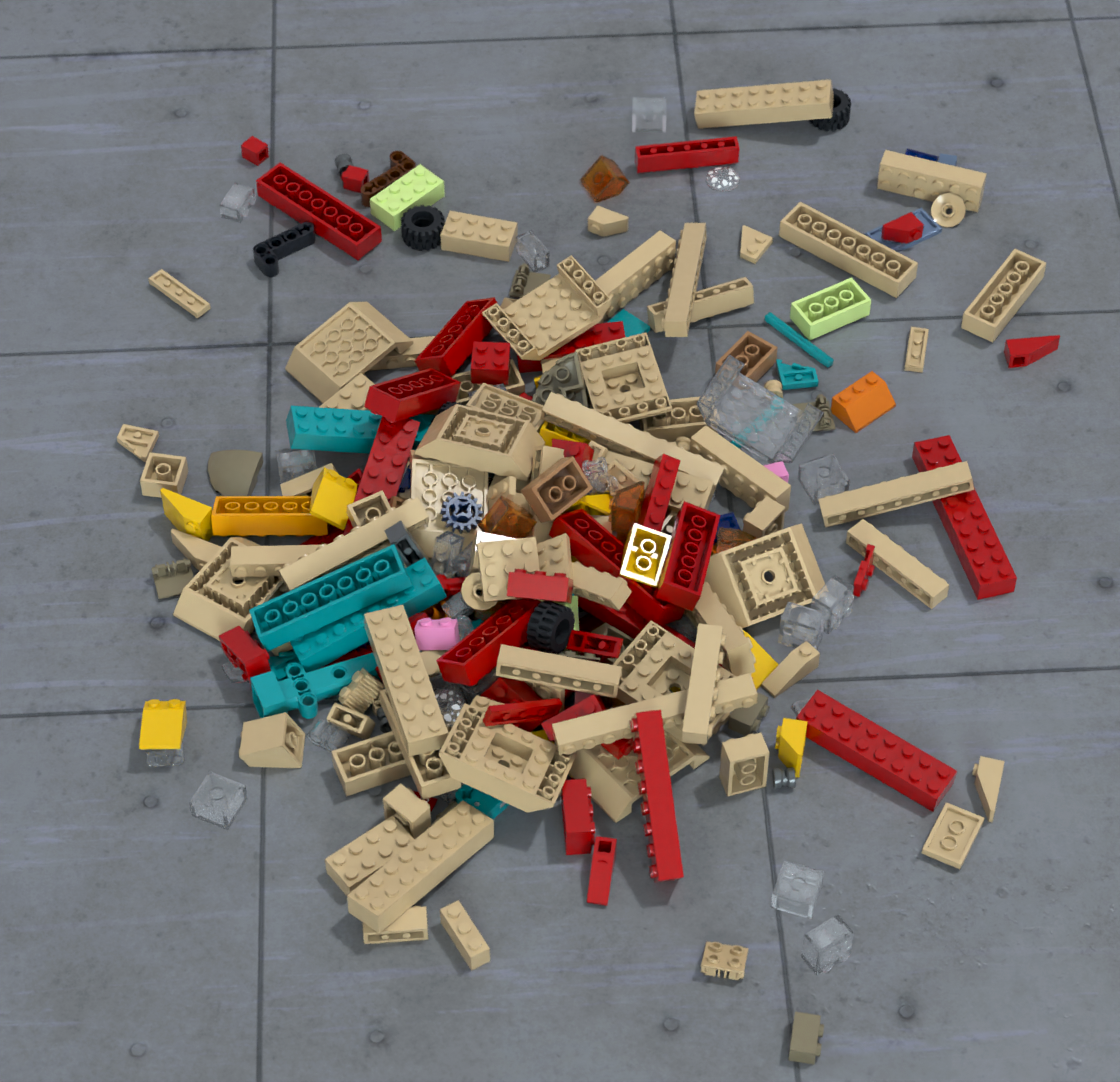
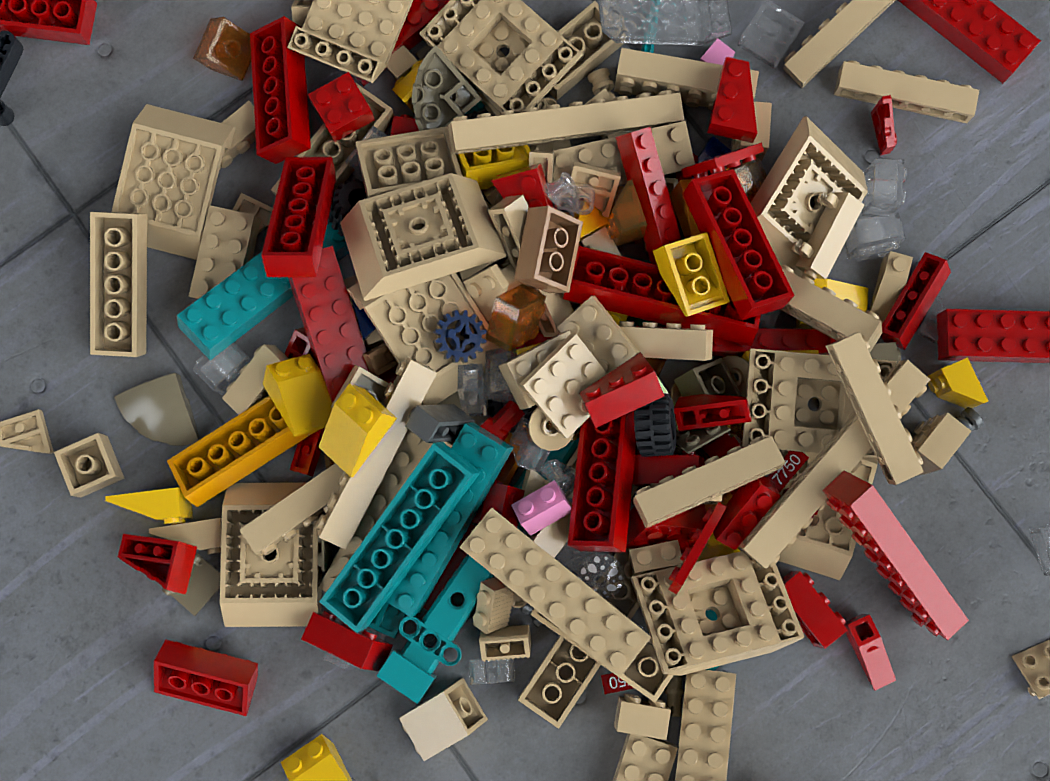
camera: 30 degrees left, 30 degrees up
none -> tan brick [90,212,147,357]
none -> red wedge [117,534,197,595]
none -> red slope [154,639,258,716]
none -> clear orange slope [193,17,251,81]
none -> yellow slope [318,383,397,478]
none -> red plate [681,142,764,179]
none -> red wedge [707,57,758,143]
none -> tan brick [791,192,864,280]
none -> red brick [881,252,951,350]

